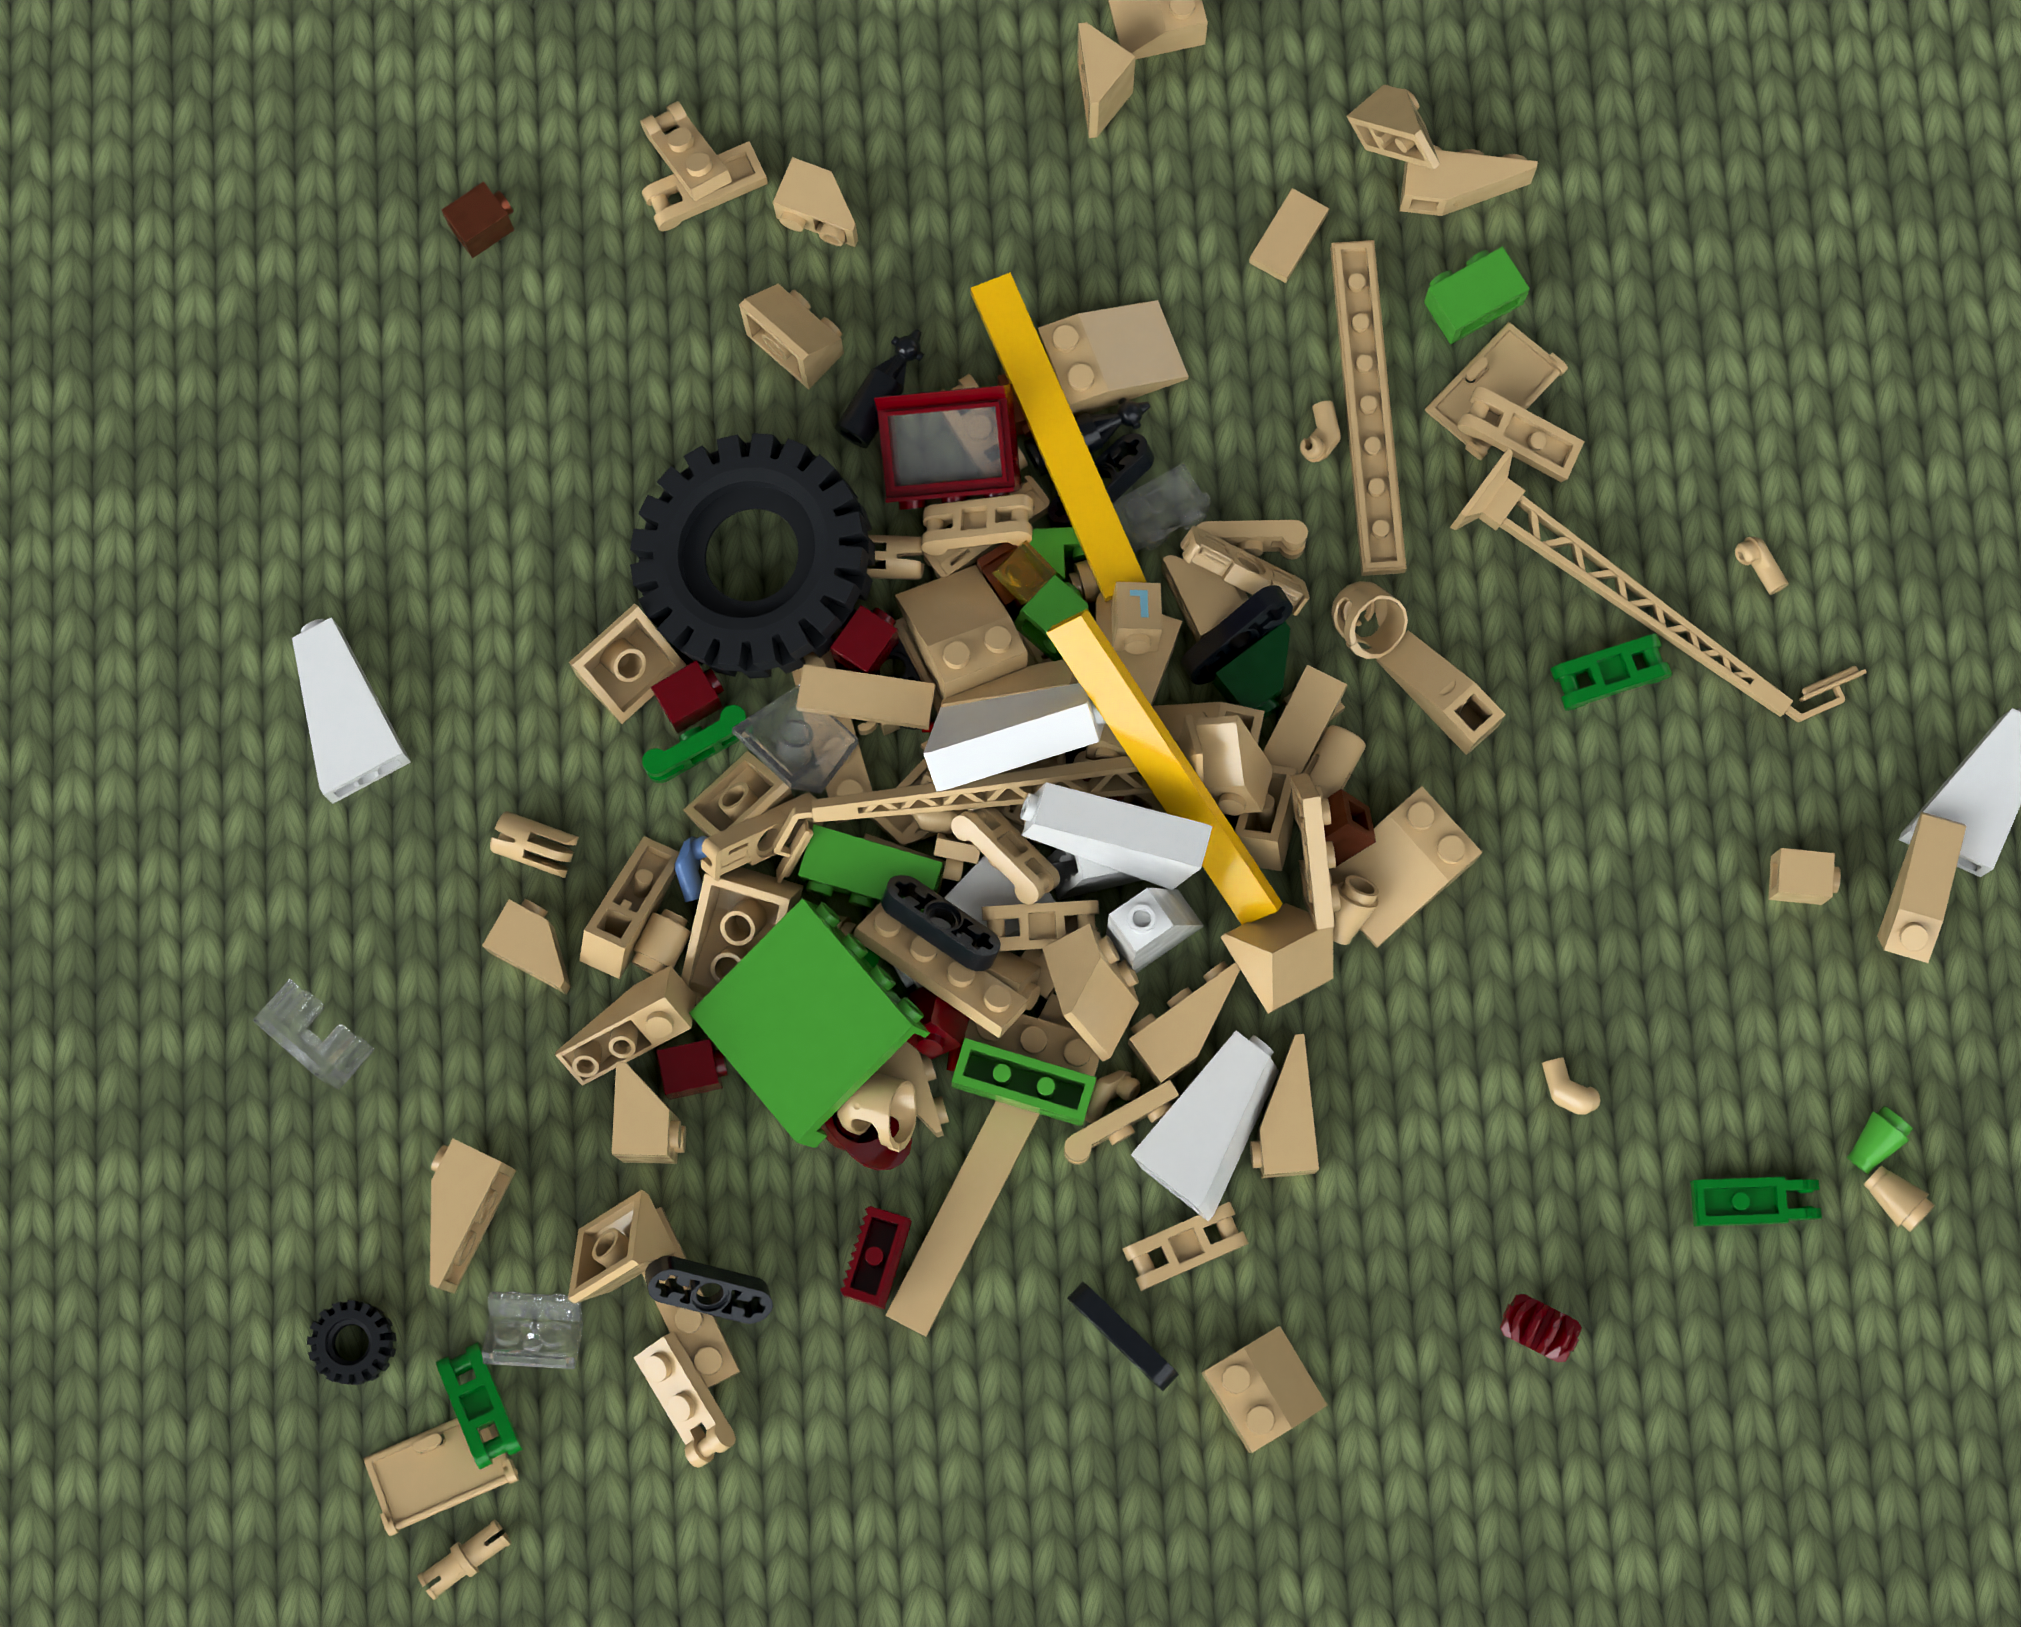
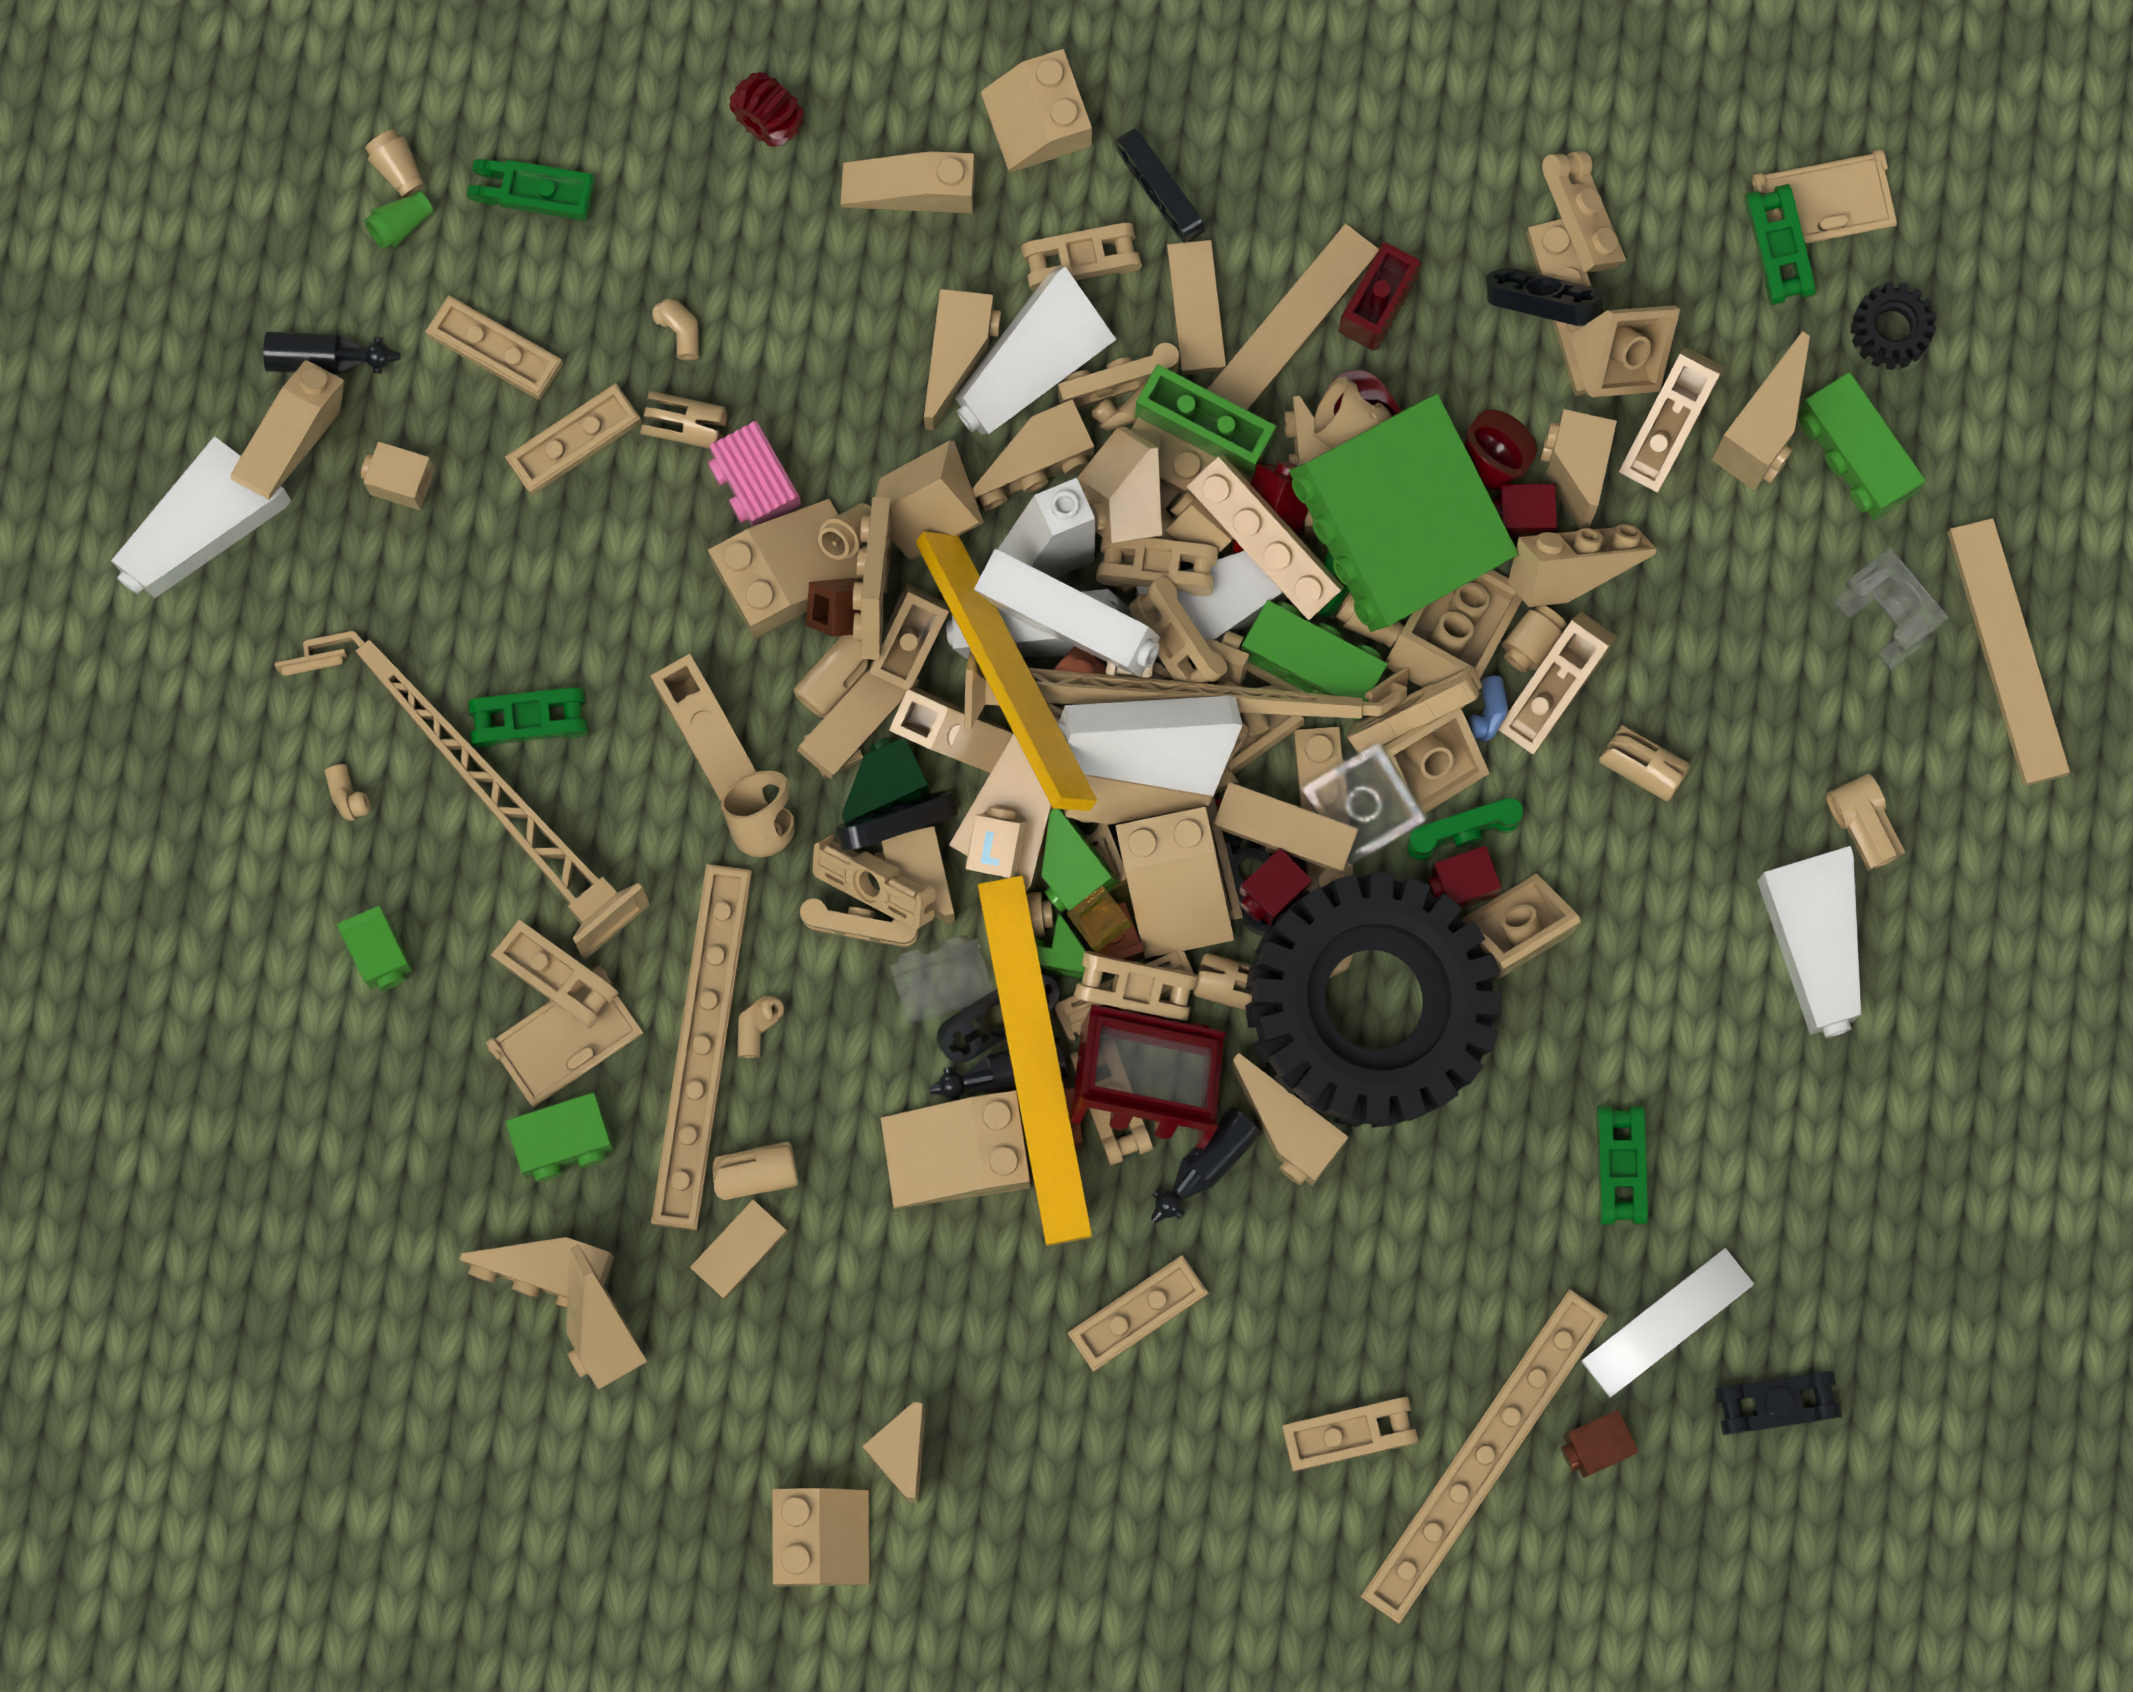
camera: 170 degrees left, 0 degrees up
tan pin [417,1519,511,1600] -> none
tan slope [482,899,571,995] -> none
clear bracket [482,1291,583,1369] -> none
tan plate [640,101,732,201] -> none
tan slope [739,284,844,389] -> none
tan slope [773,157,858,247] -> none
black beam [881,875,1001,971] -> none
tan slope [1196,715,1274,816] -> none
none -> black wheel [263,331,401,374]
none -> bright green slope [337,906,413,991]
none -> tan tile [425,295,563,401]
none -> tan tile [505,383,642,496]
none -> tan arm [640,391,727,449]
none -> bright pink brick [707,421,801,527]
none -> tan arm [712,1142,798,1200]
none -> tan slope [841,151,975,214]
none -> tan tile [1067,1255,1208,1373]
none -> tan tile [1167,240,1226,376]
none -> tan slope [1231,1053,1349,1186]
none -> tan tile [1360,1289,1608,1624]
none -> dark red piece [1463,410,1537,490]
none -> white slope [1581,1248,1754,1398]
none -> green plate [1596,1105,1648,1225]
none -> tan slope [1619,347,1725,493]
none -> black plate [1715,1371,1842,1435]
none -> bright green brick [1798,372,1926,521]
none -> tan piece [1826,774,1905,871]
none -> tan tile [1947,518,2070,787]

